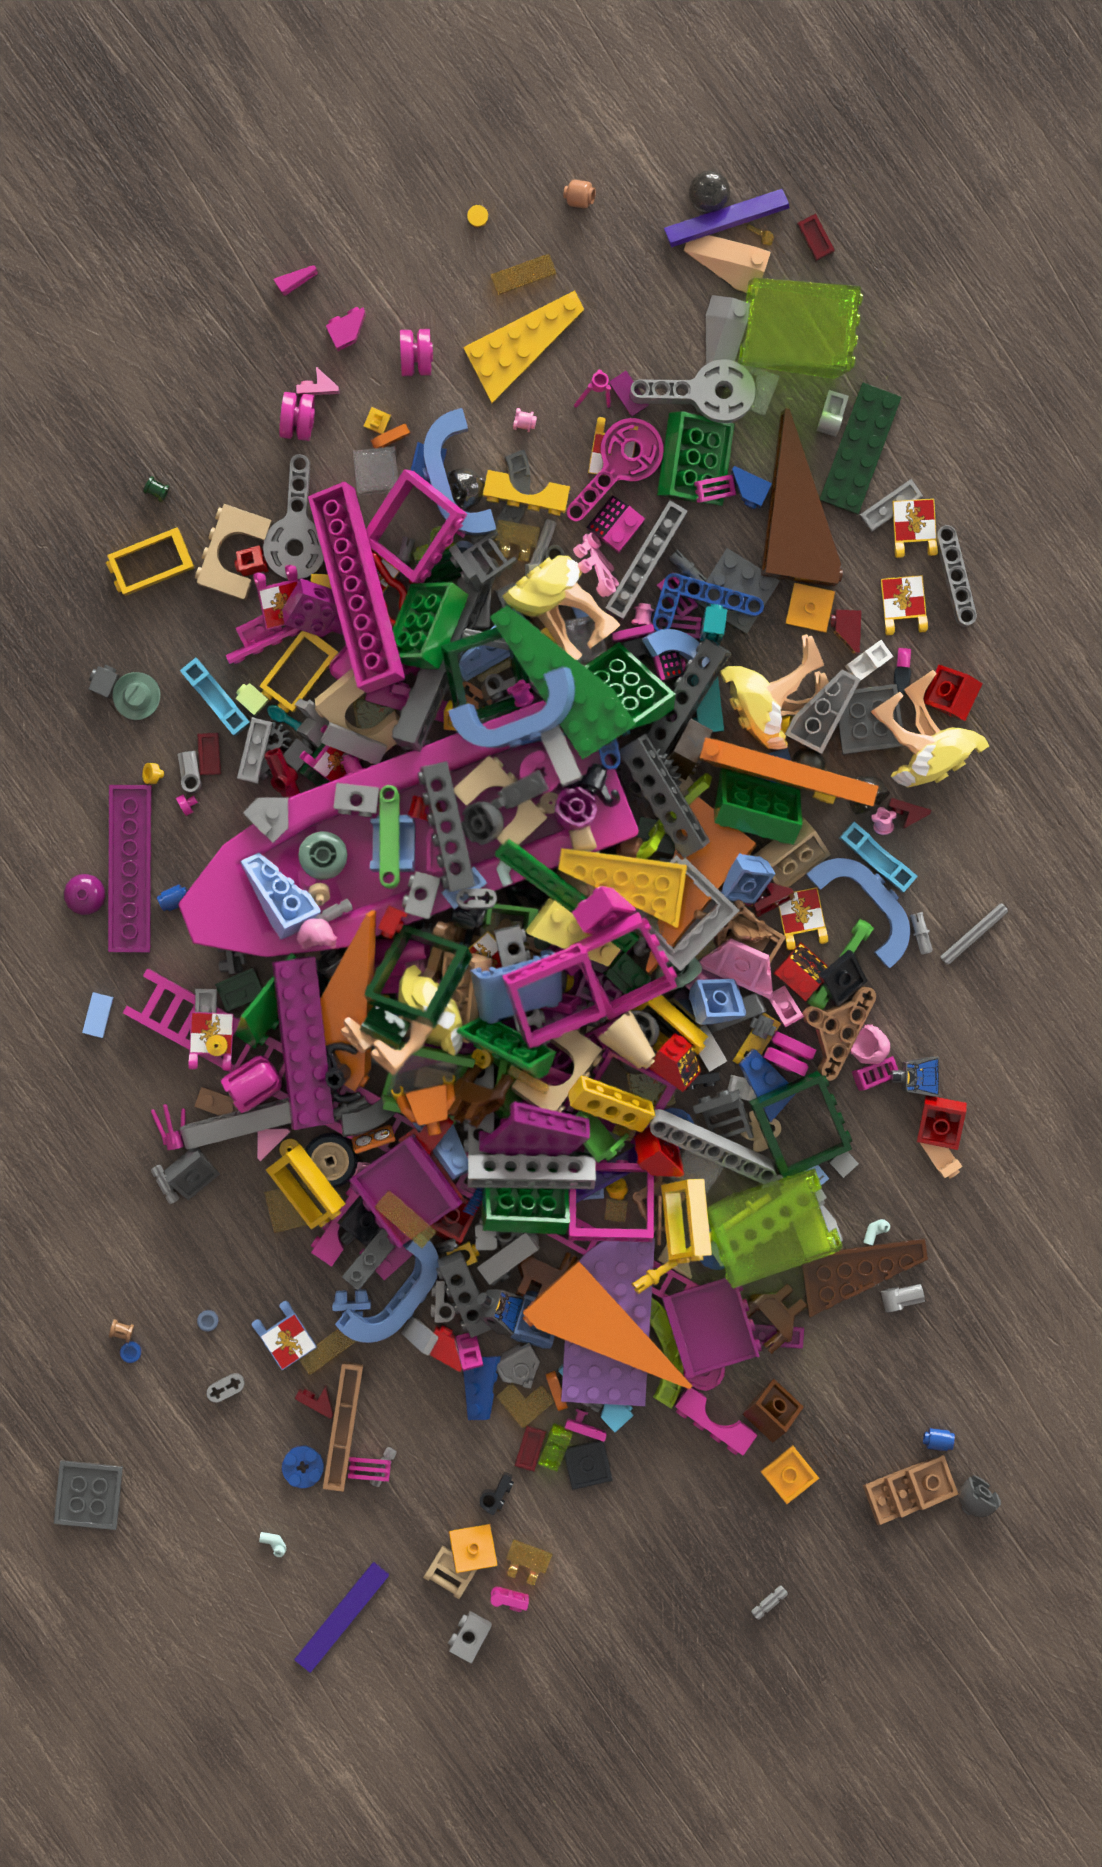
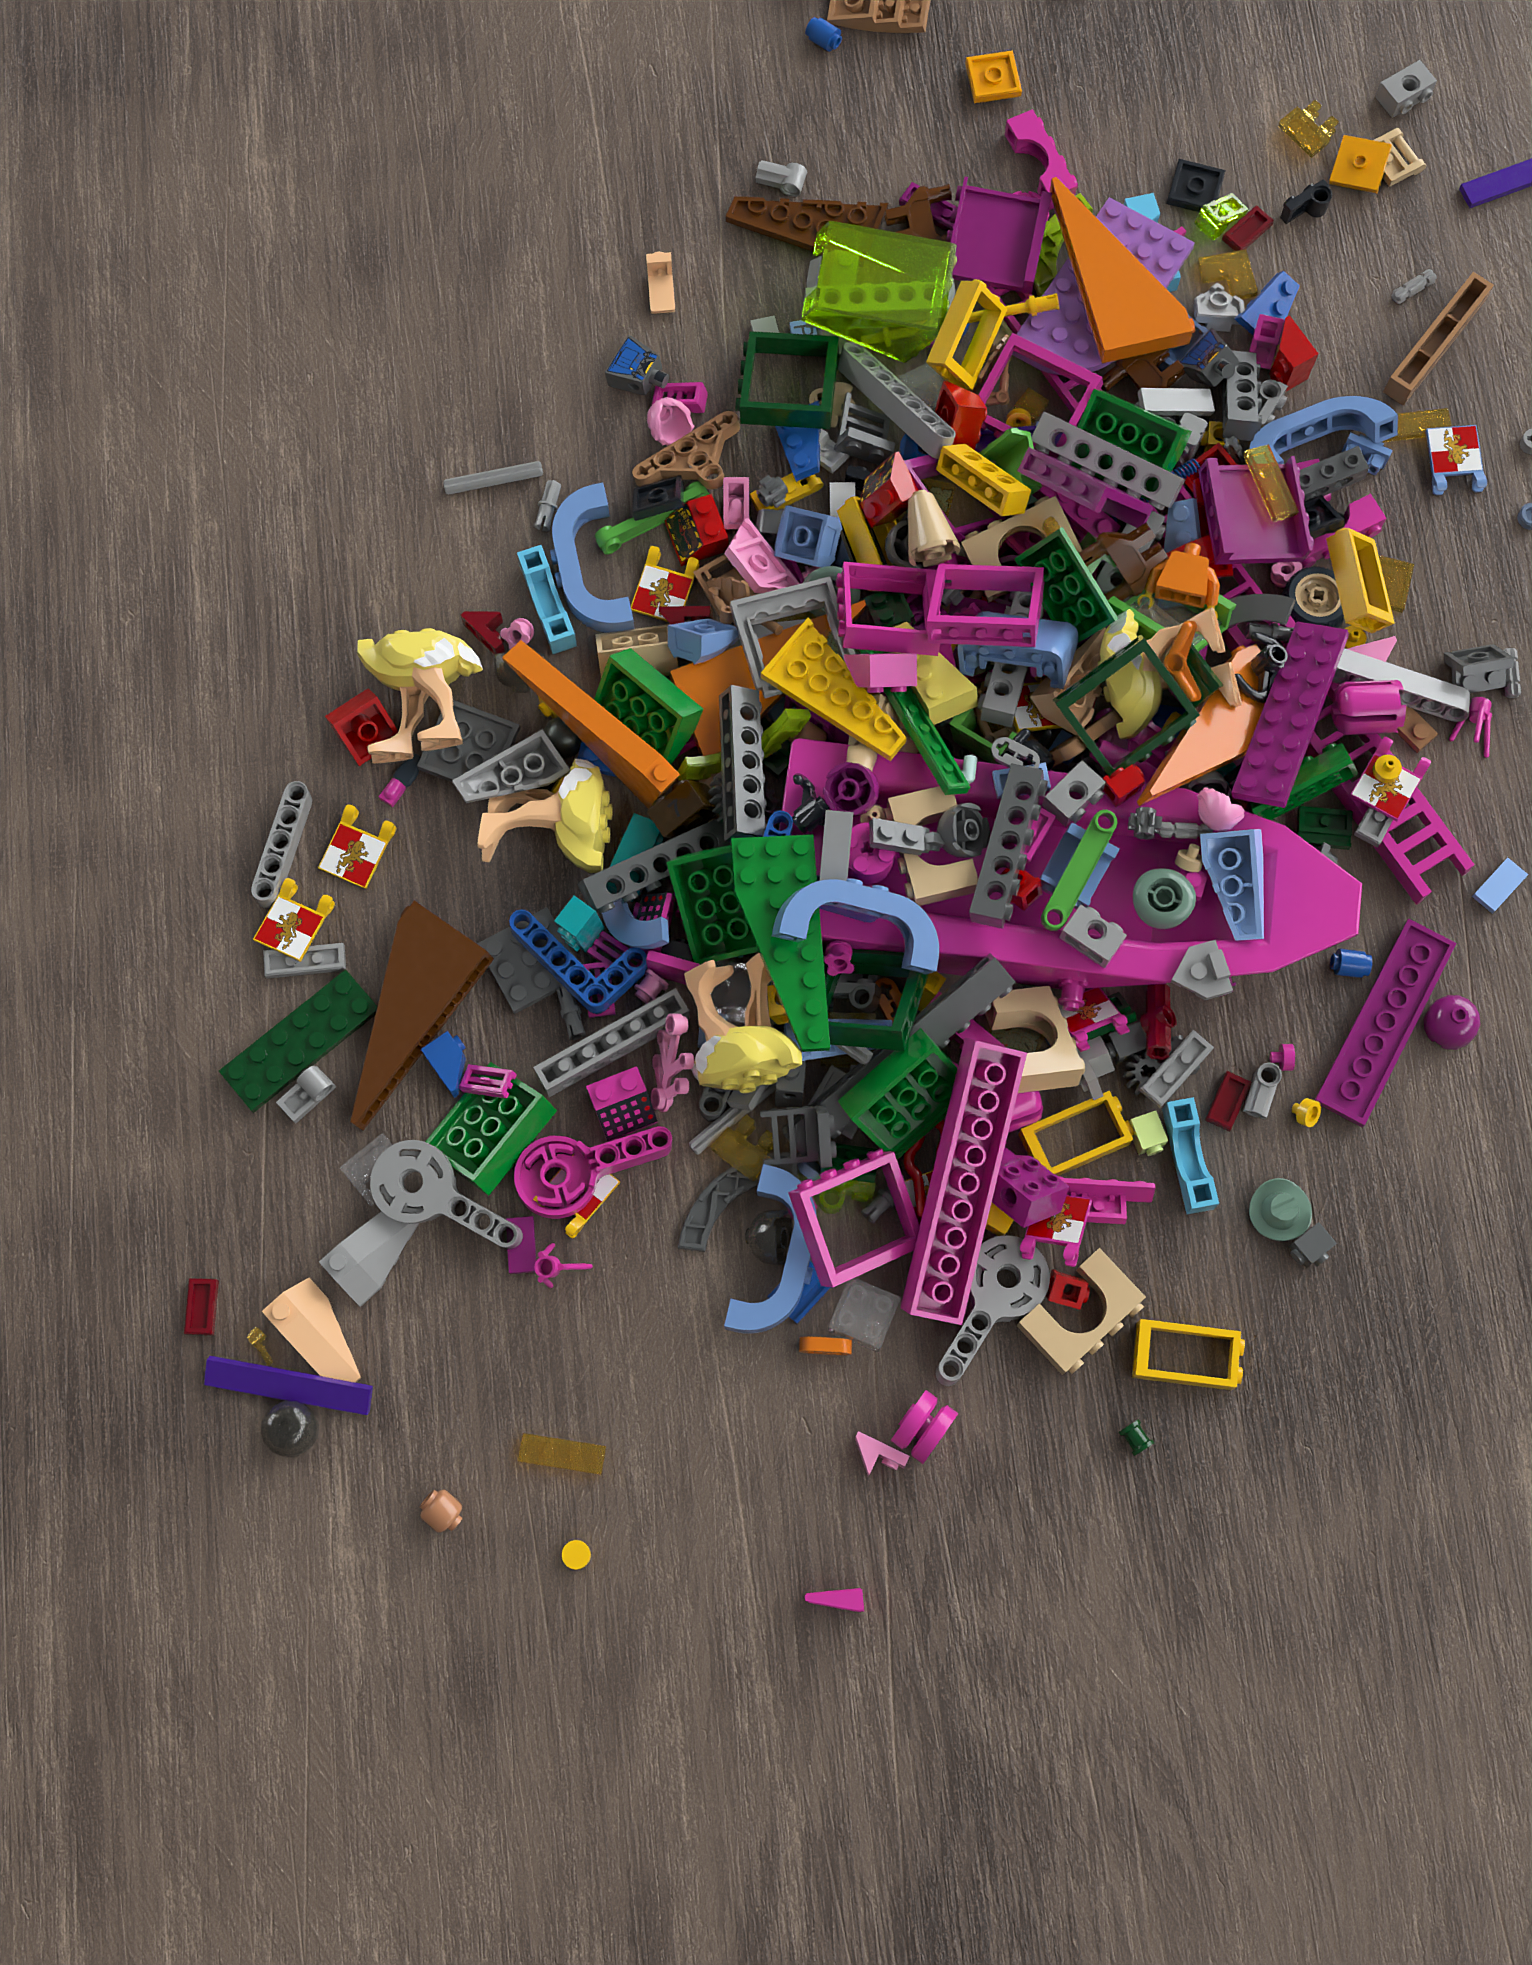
camera: 150 degrees left, 15 degrees down
teal piece [267,705,302,732] -> none
blue plate [282,1445,324,1488] -> none
dark red slope [295,1385,334,1419] -> none
light grey tile [321,722,387,764] -> none
dark pink slope [326,307,366,351] -> none
dark pink tile [348,1457,391,1482] -> none
slope [352,1125,396,1154] -> none
yellow tile [364,407,391,434] -> none
dark pink wheel [400,329,433,376] -> none
light grey tile [401,1316,438,1355] -> none
yellow wing [463,291,584,404] -> none
yellow arch [483,470,570,516] -> none
dark pink plate [491,1586,529,1612] -> none
bright pink brick [513,408,537,432] -> none
orange beam [545,1371,568,1411] -> none
dark pink tile [565,1418,607,1442] -> none
clear neon green windscreen [739,278,863,379] -> none
reddish brown slope [742,1379,804,1443] -> none
dark pink wheel [763,1031,817,1076] -> none
light orange plate [785,583,835,633] -> none
dark red slope [830,609,862,654] -> none
white slope [845,640,893,681] -> none
light aqua arm [863,1219,890,1245] -> none
red slope [917,1095,967,1150] -> none
none -> dark grey gear [1128,807,1162,839]
none -> orange piece [1164,621,1201,702]

